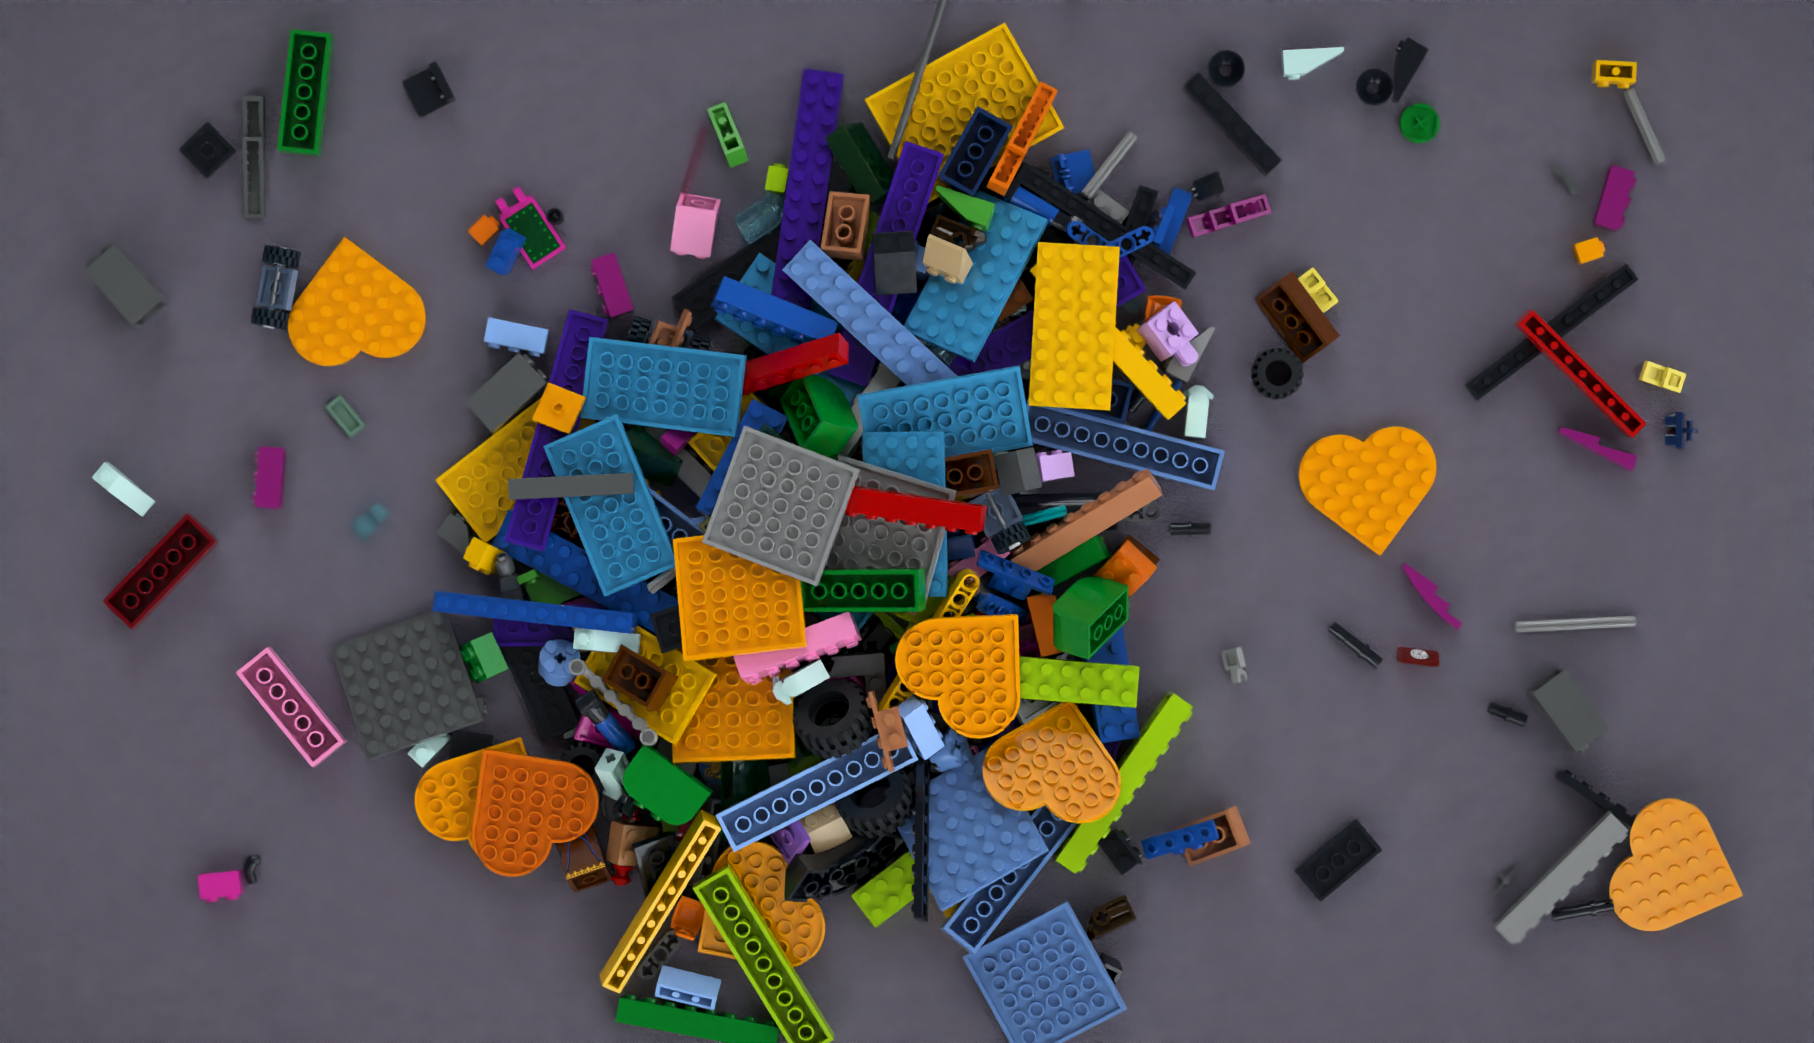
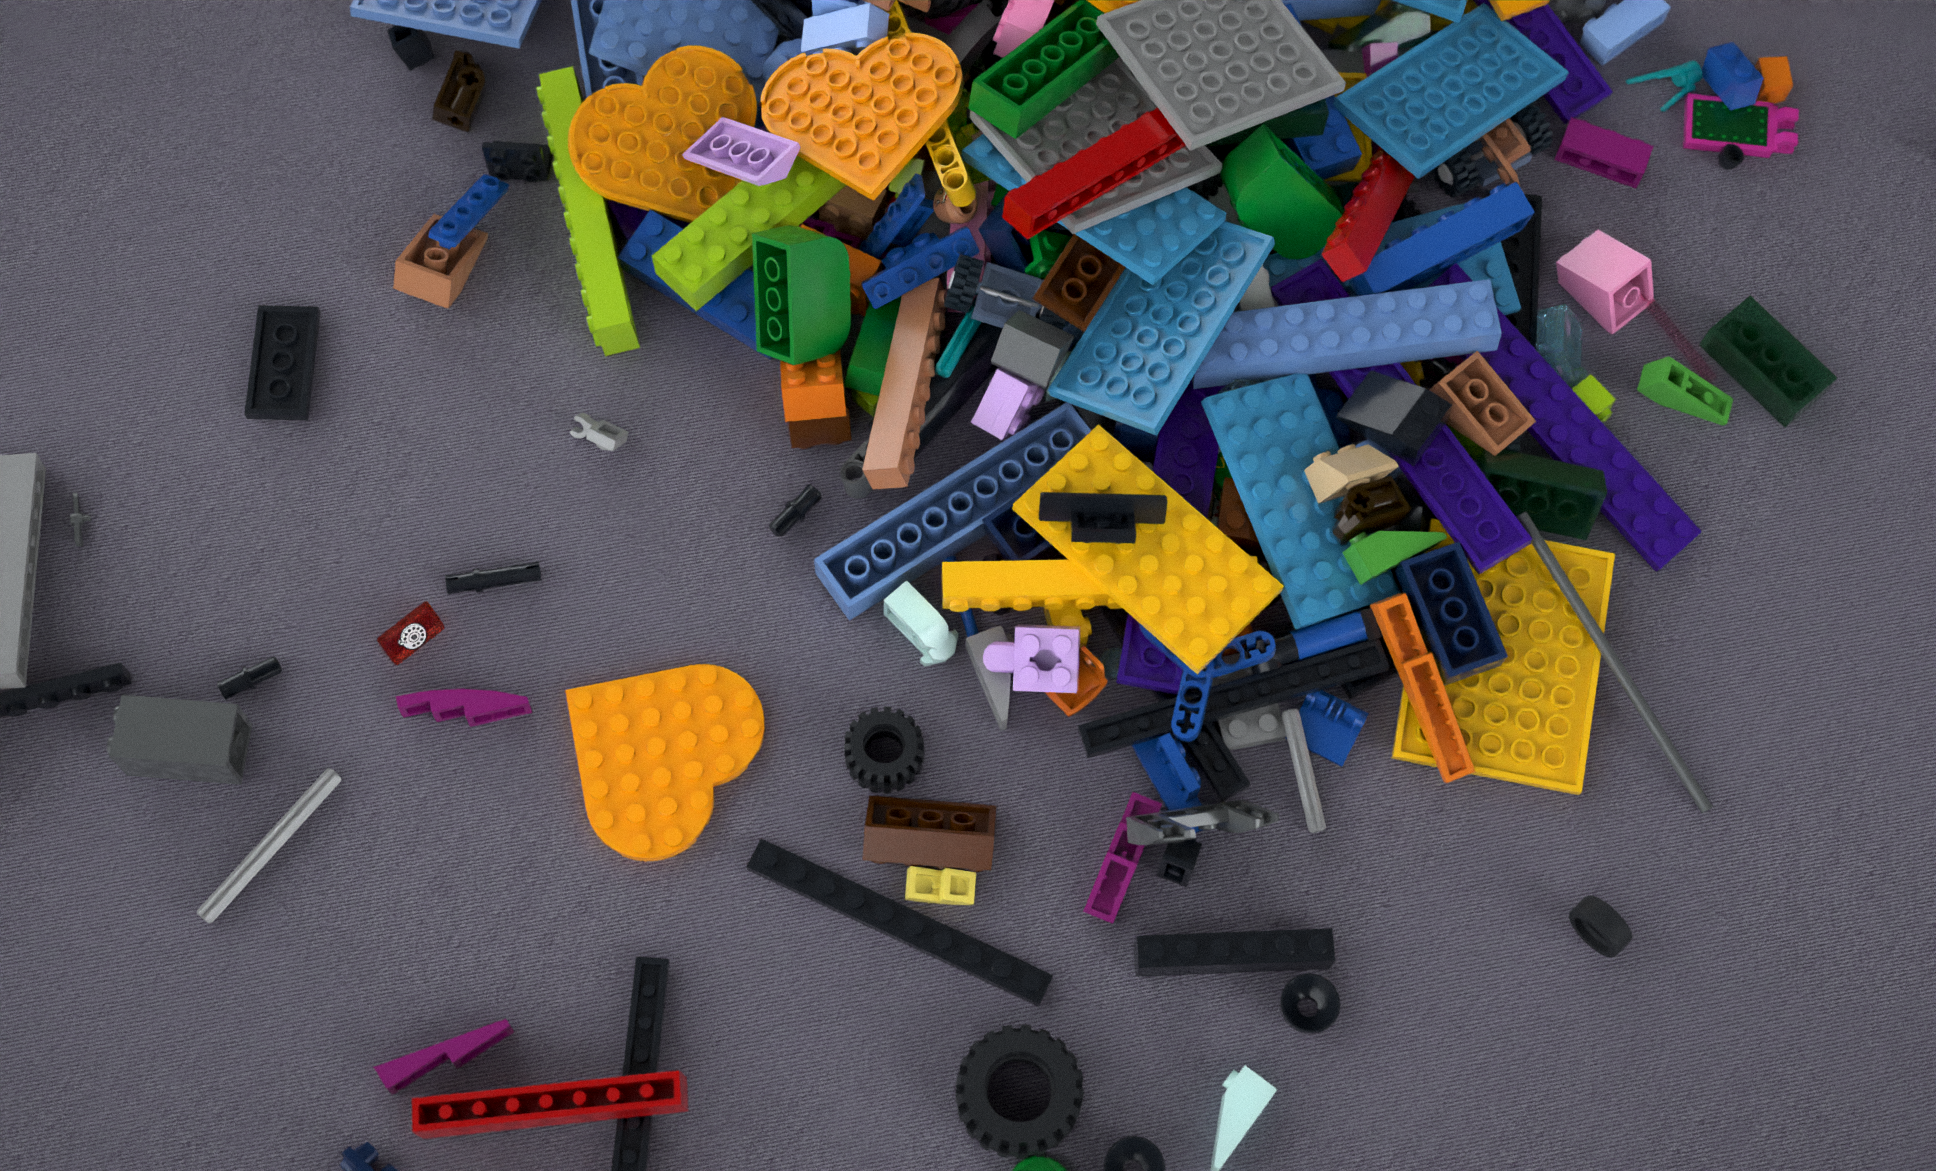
camera: 130 degrees right, 20 degrees down
none -> lavender slope [682,117,801,186]
none -> black plate [746,839,1053,1007]
none -> black tyre [955,1024,1084,1159]
none -> black bracket [1039,492,1167,544]
none -> dark grey wedge [1126,799,1279,845]
none -> teal plant [1626,60,1702,112]
none -> clear green brick [1699,295,1837,428]

